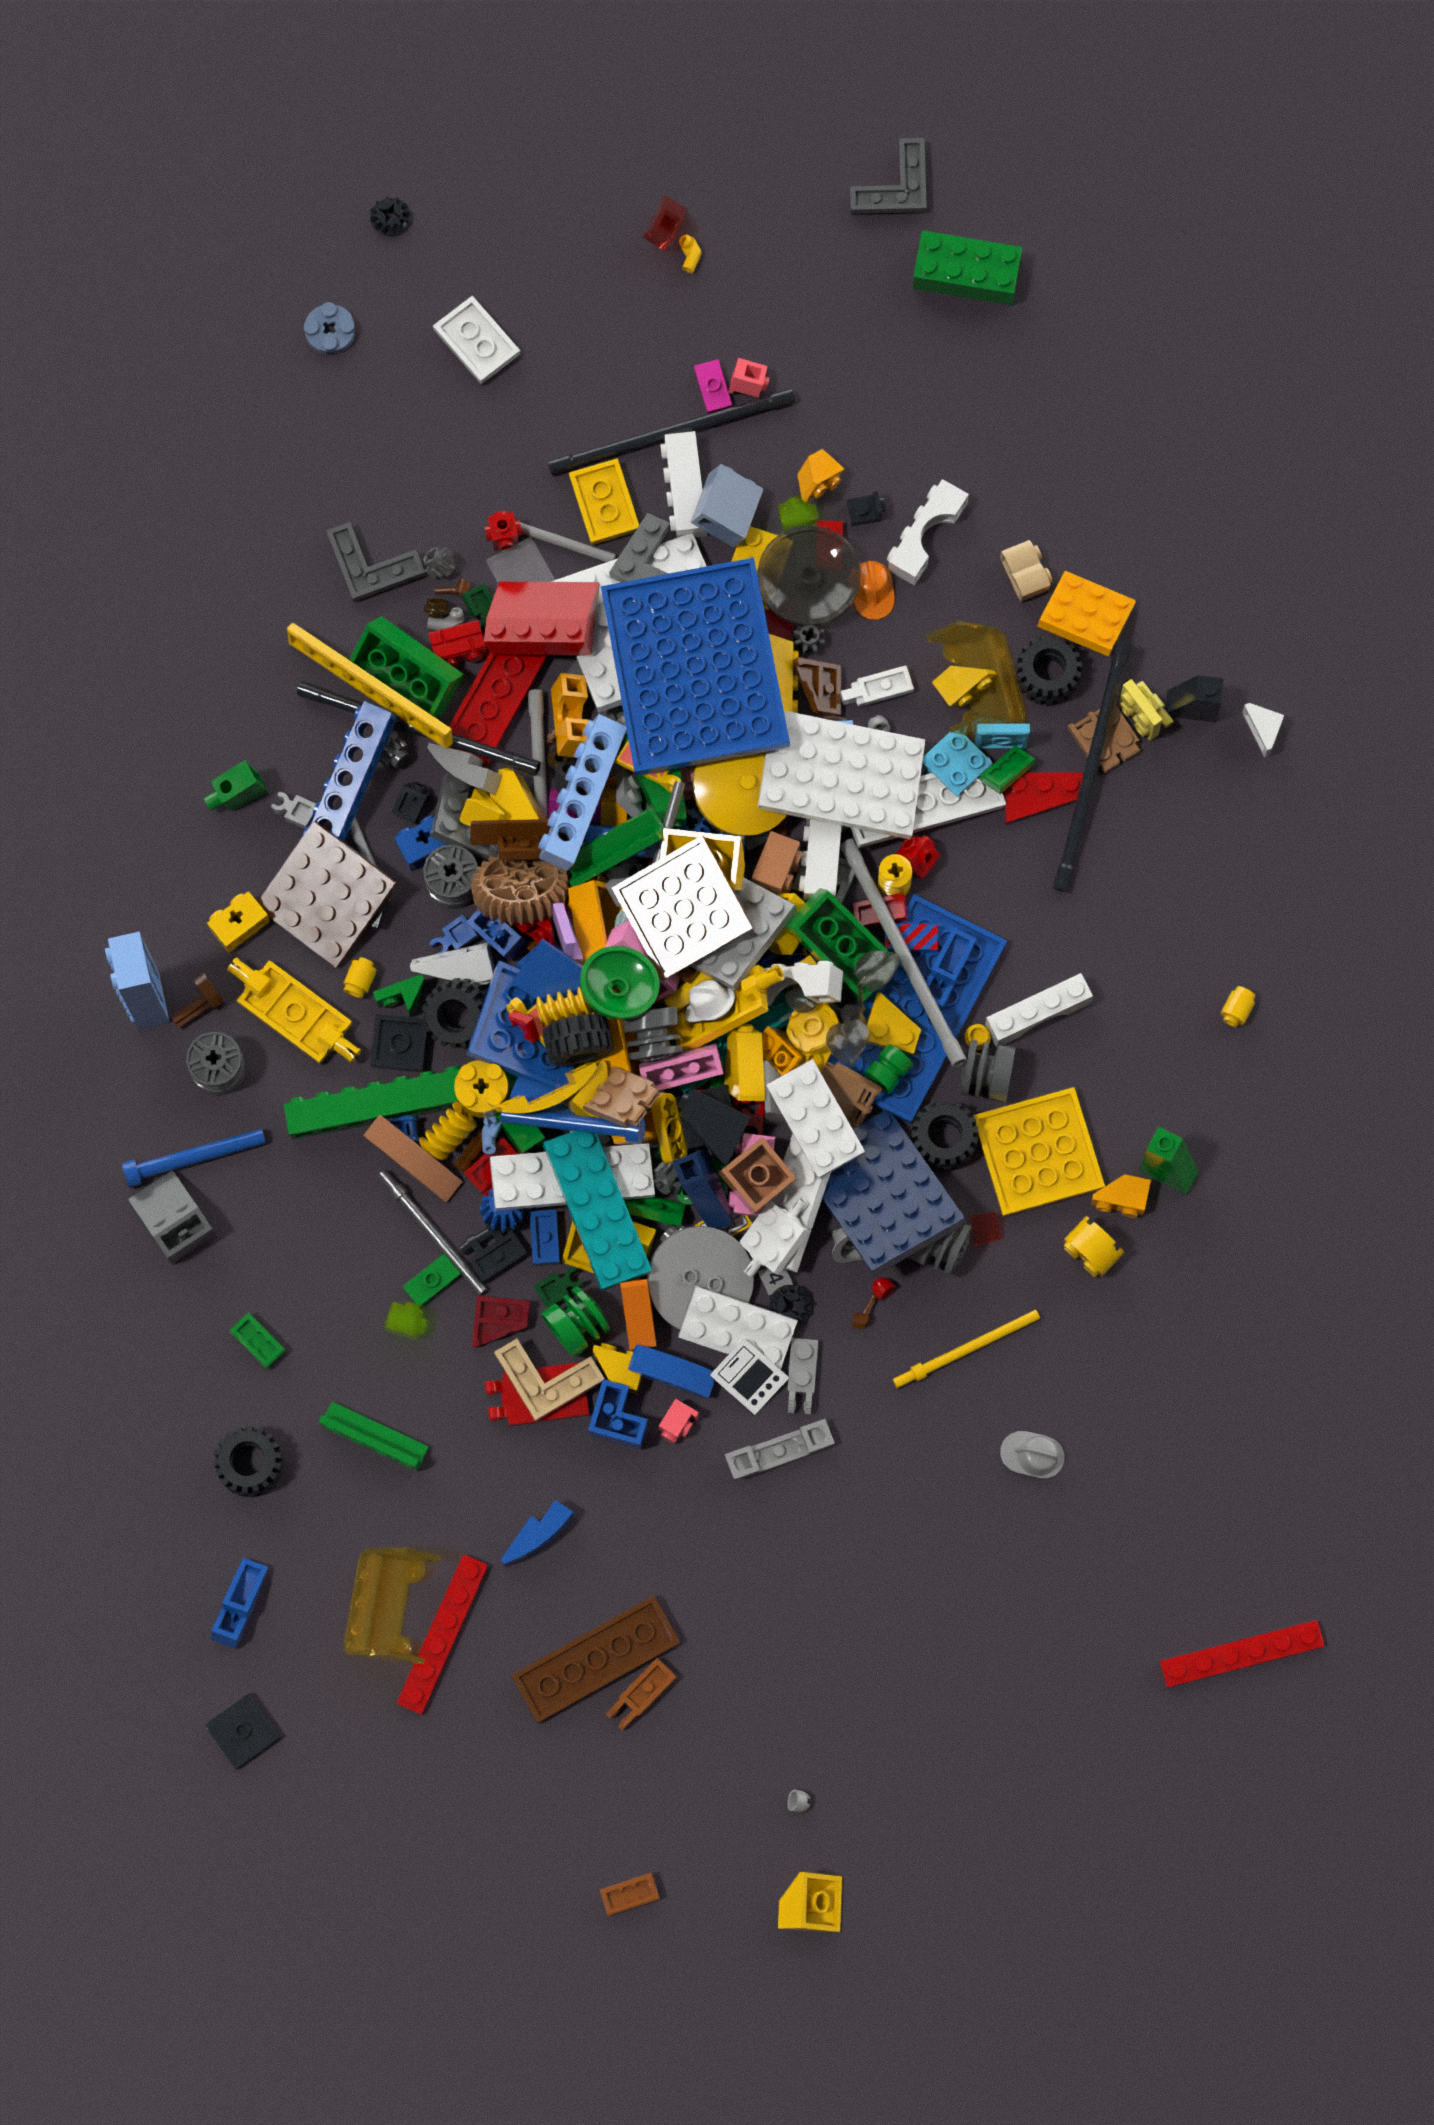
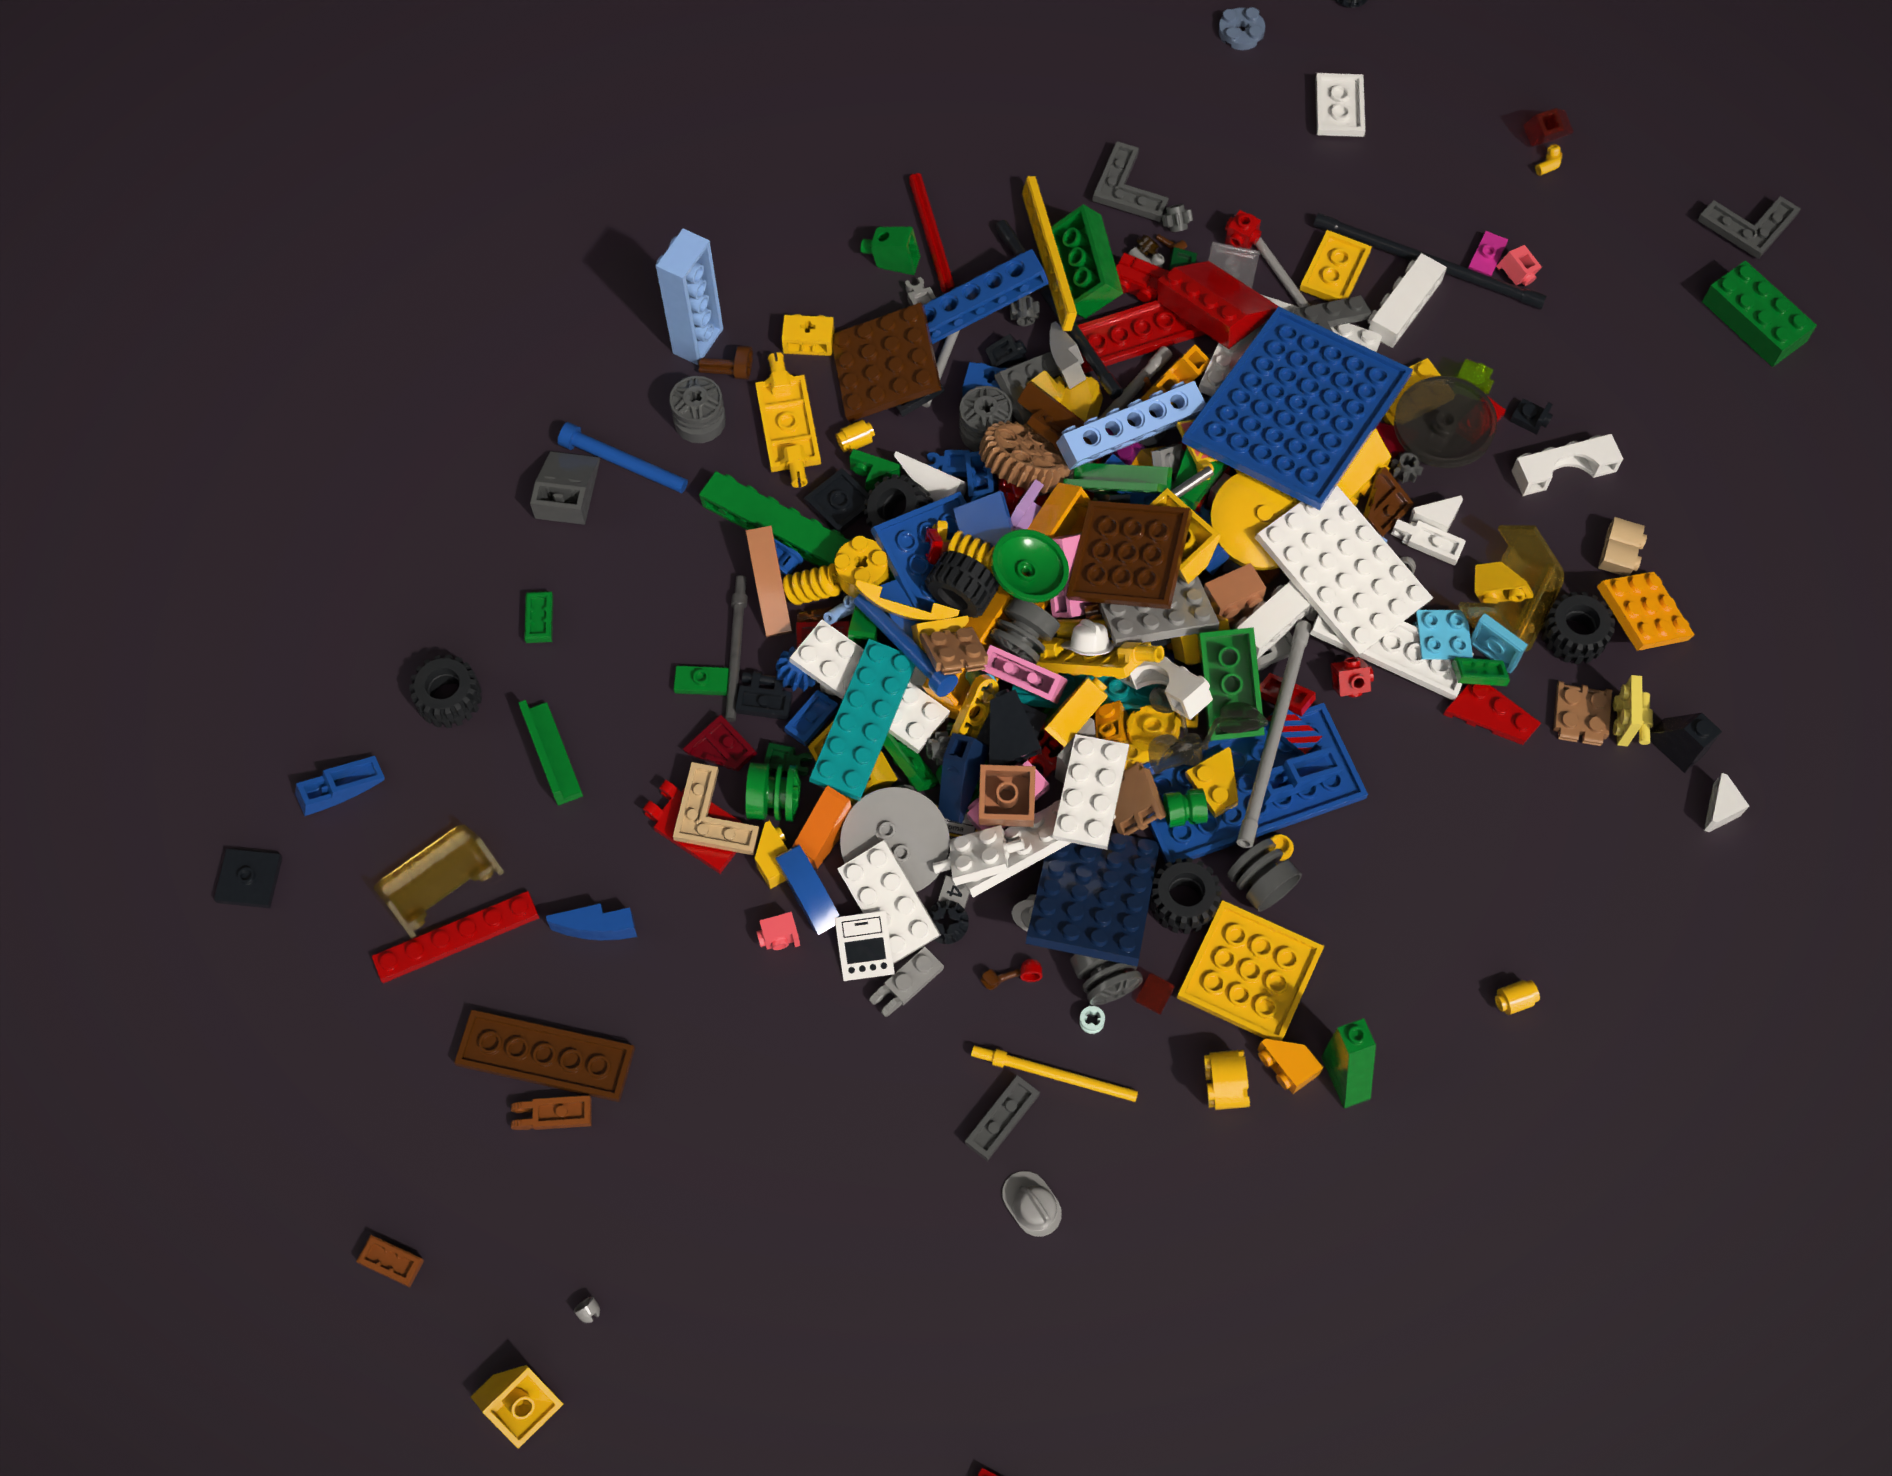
camera: 40 degrees right, 10 degrees down
clear neon green brick [384,1302,427,1341] -> none
blue brick [588,1379,648,1450] -> none
sand blue brick [690,464,763,548] -> none
light grey slope [724,1419,835,1480] -> none
light orange slope [797,449,844,502] -> none
orange piece [851,561,895,620] -> none
yellow piece [878,854,912,896] -> none
white arch [985,973,1093,1048] -> none
black piece [1053,640,1131,893] -> none
none -> red axle [909,173,955,293]
none -> dark grey plate [965,1075,1040,1162]
none -> light aqua bush [1079,1006,1105,1034]
none -> white slope [1408,495,1463,532]

